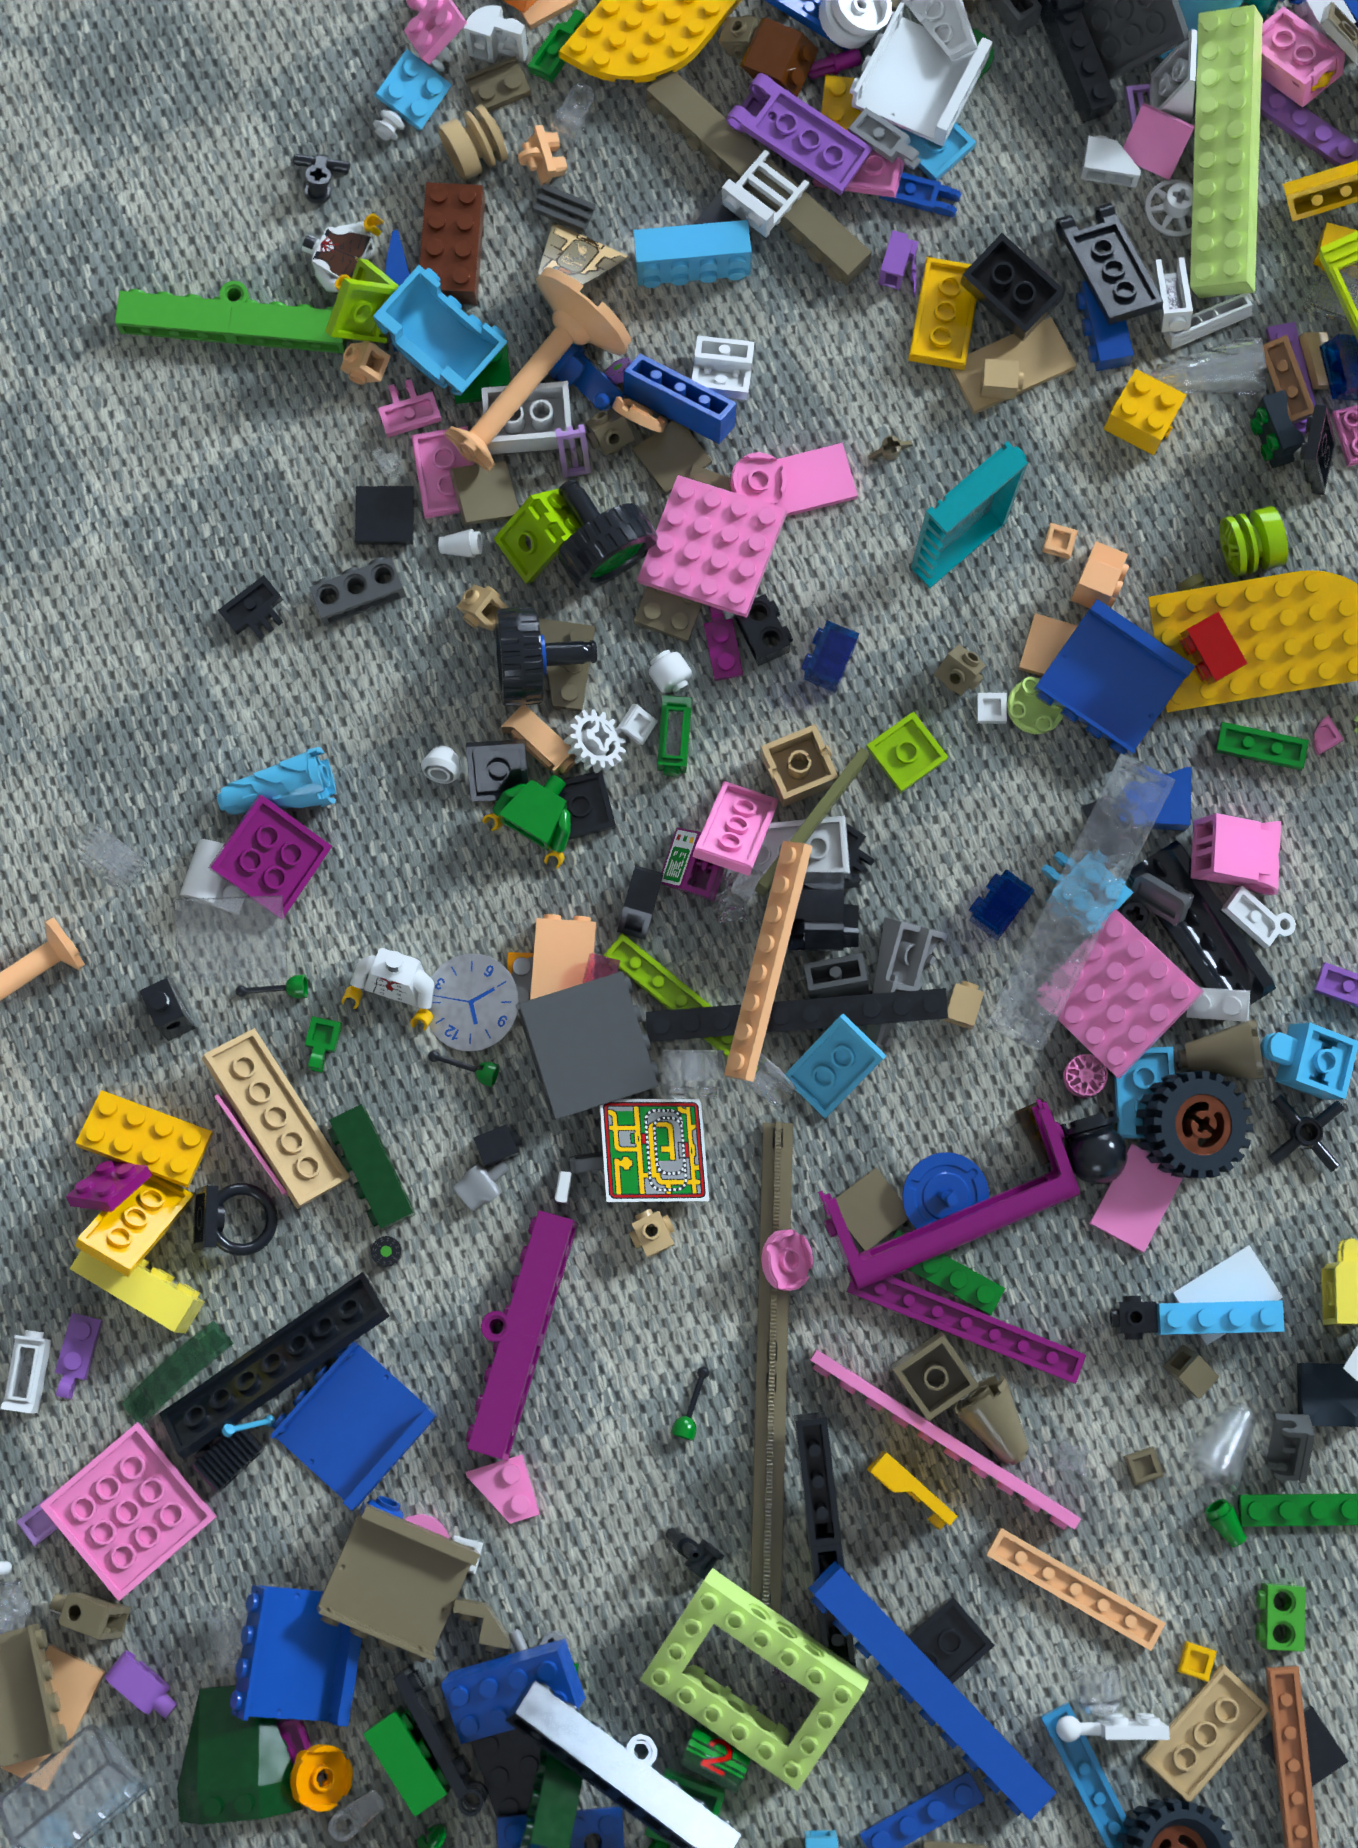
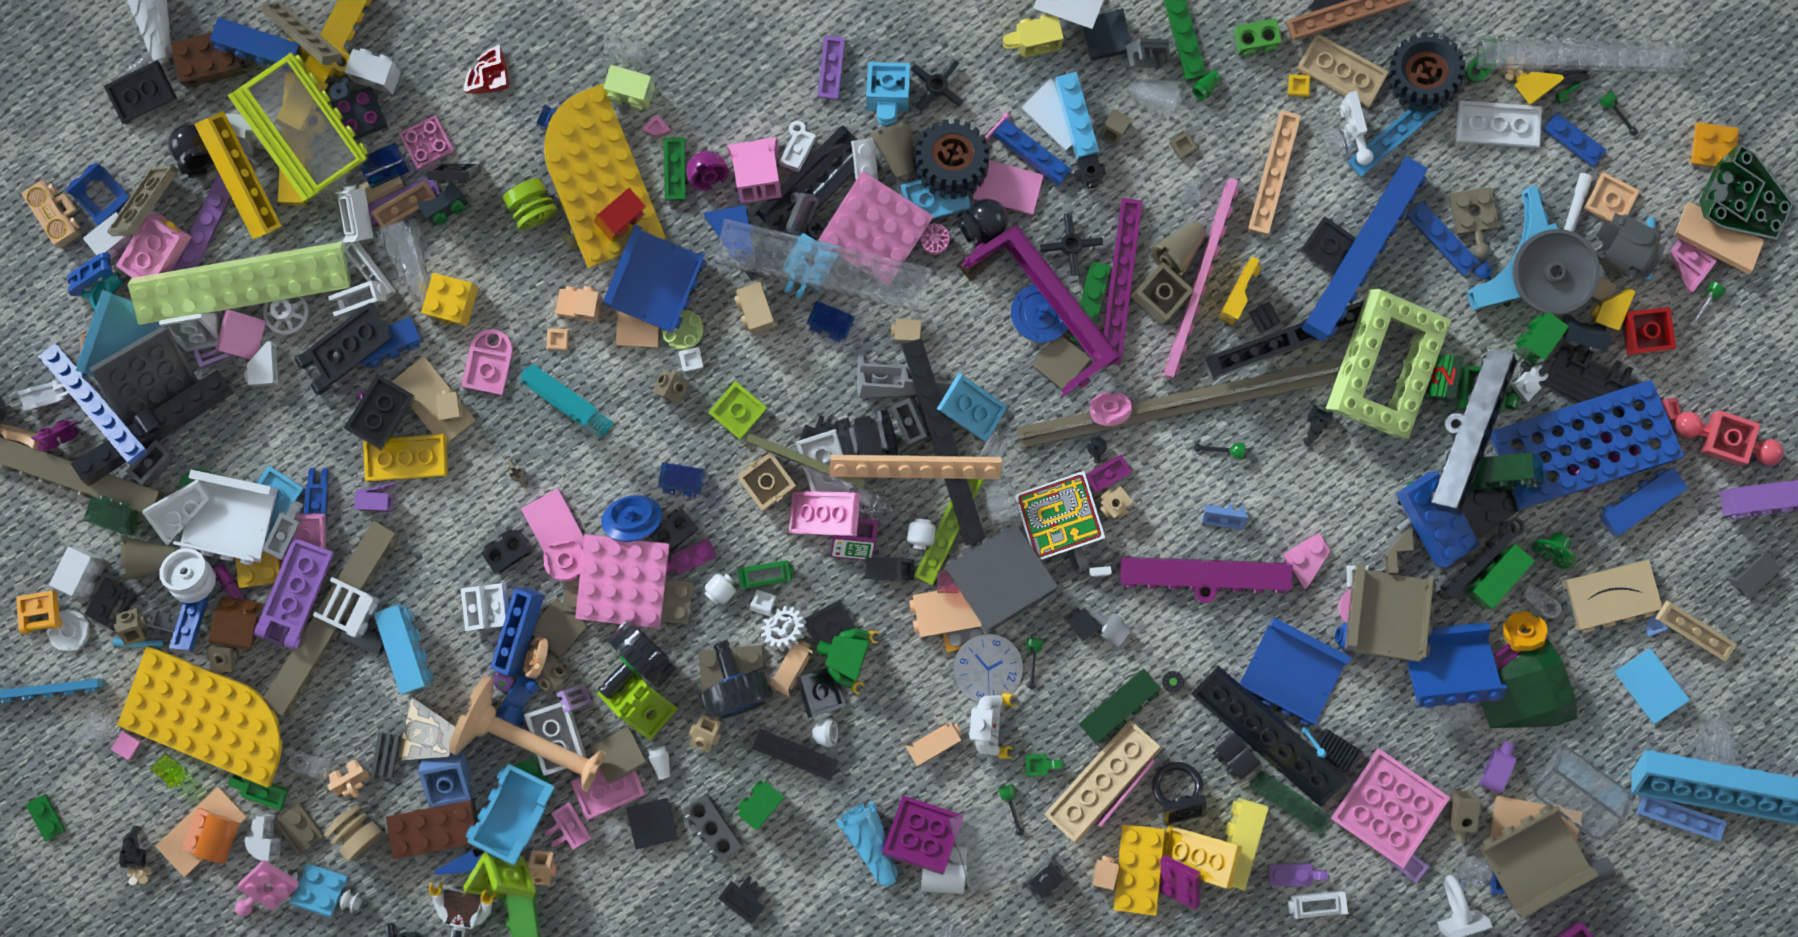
camera: 100 degrees left, 5 degrees up
none -> white window [335,185,374,242]
none -> medium blue slope [418,751,471,808]
none -> bright pink tile [462,329,513,396]
none -> black brick [481,529,533,575]
none -> blue piece [601,495,662,542]
none -> magenta cylinder [686,151,729,191]
none -> tan brick [734,282,777,336]
none -> green piece [737,779,786,831]
none -> black plate [752,729,839,781]
none -> light nougat window [905,722,962,766]
none -> white head [907,518,936,550]
none -> bright pink hinge [985,113,1011,141]
none -> blue plate [993,119,1072,186]
none -> black bar [1040,213,1103,276]
none -> magenta plate [1086,454,1132,494]
none -> black piece [1087,437,1107,463]
none -> light nougat brick [1091,856,1119,890]
none -> medium blue plate [1202,504,1248,530]
none -> black brick [1212,731,1260,780]
none -> black piece [1248,302,1280,333]

